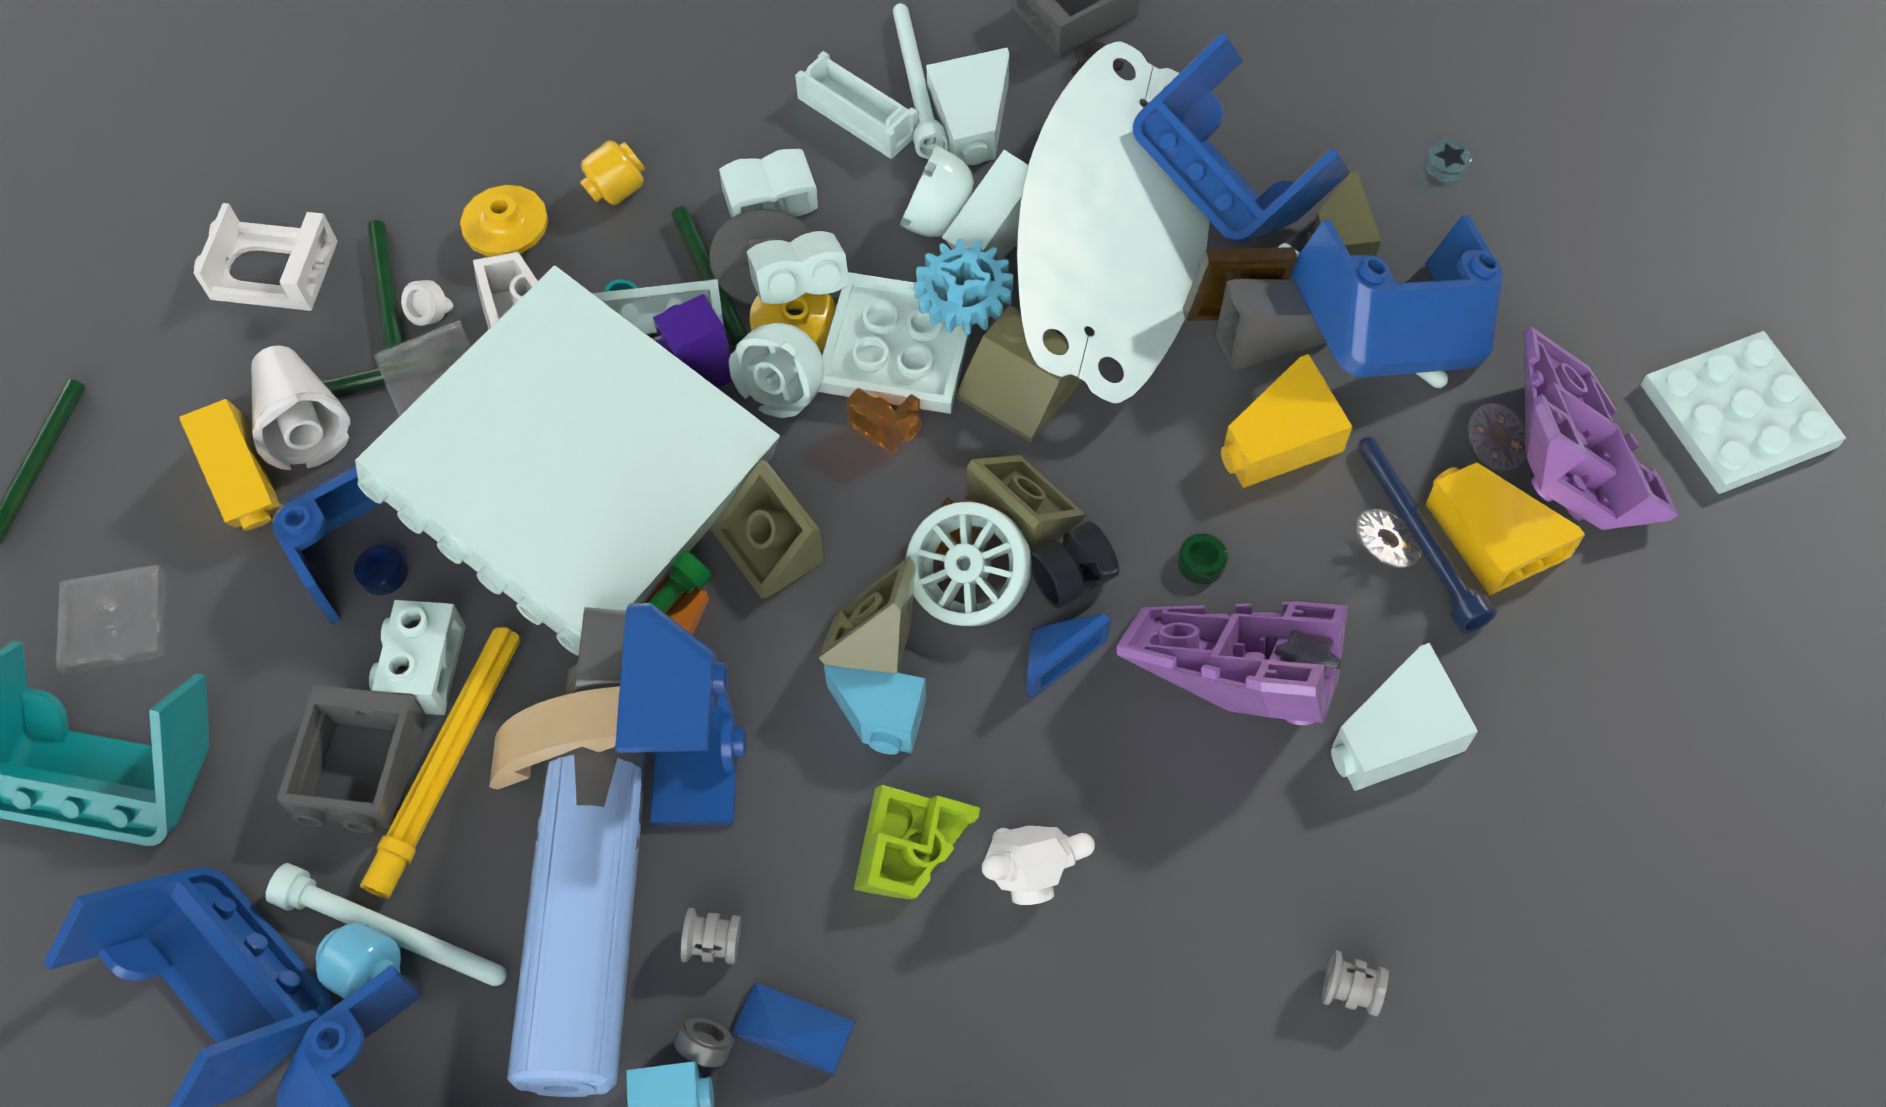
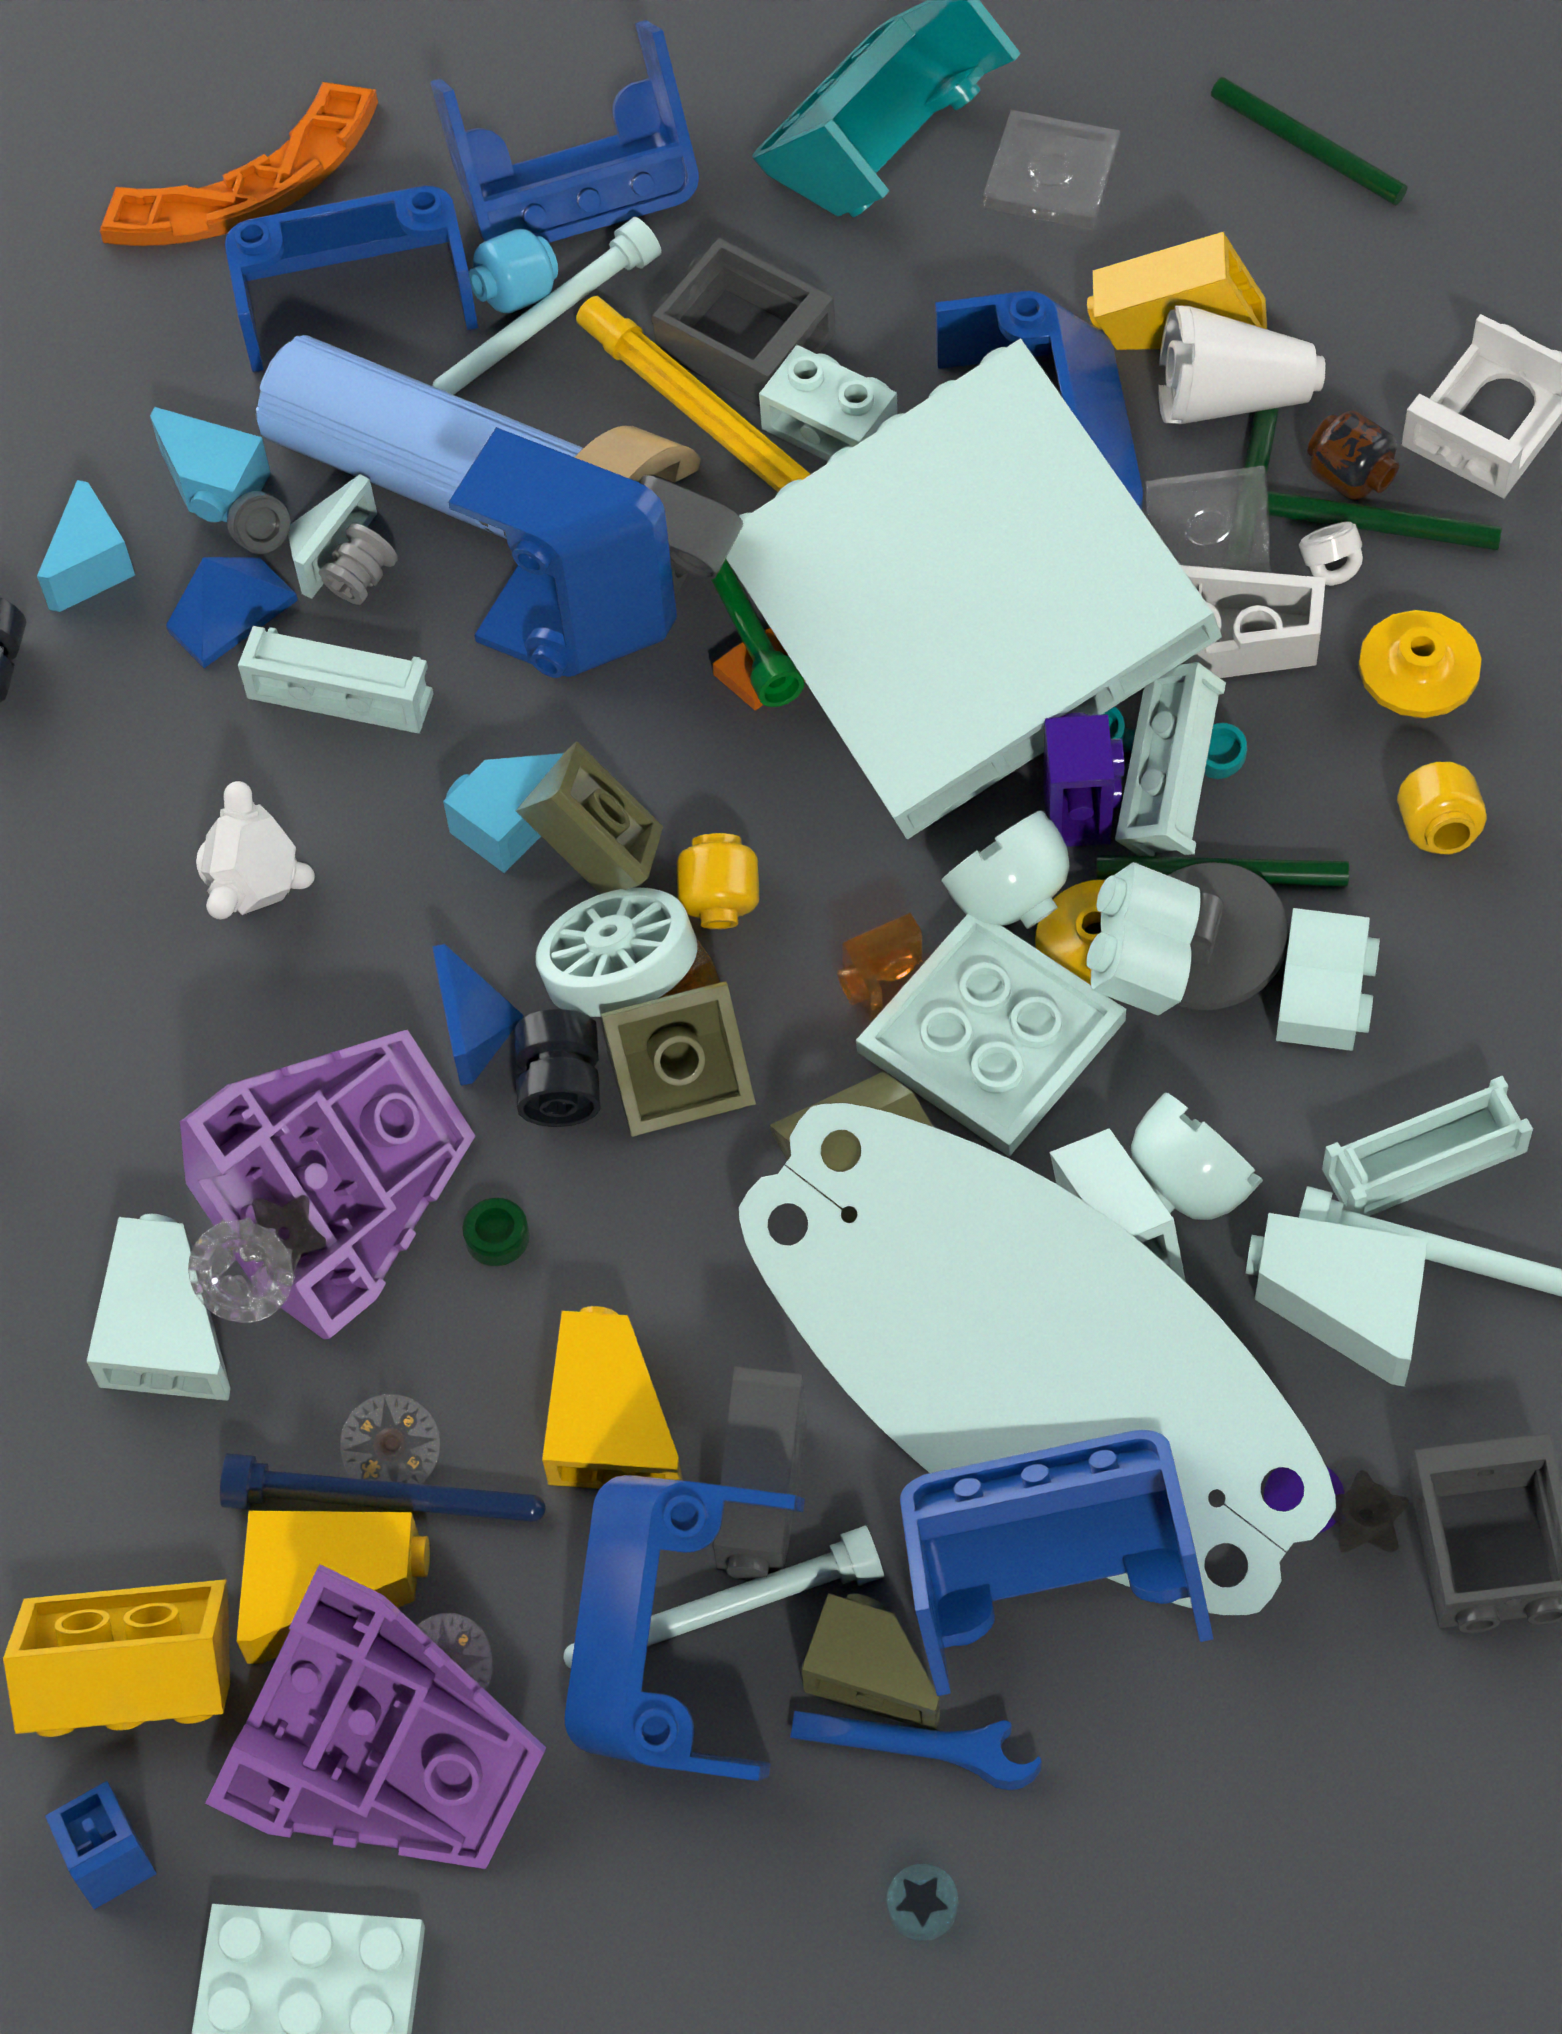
camera: 120 degrees right, 0 degrees up
olive slope [710,461,825,598] -> none
lime slope [854,785,980,899] -> none
medium azure gear [914,239,1013,335] -> none
dark brown plate [1182,247,1298,321] -> none
none -> yellow slope [3,1579,230,1737]
none -> blue slope [45,1781,157,1909]
none -> clear gear [188,1217,296,1323]
none -> light aqua container [238,626,434,734]
none -> light aqua slope [288,474,377,599]
none -> yellow head [677,833,759,929]
none -> blue piece [790,1711,1042,1790]
none -> head [1307,411,1399,500]

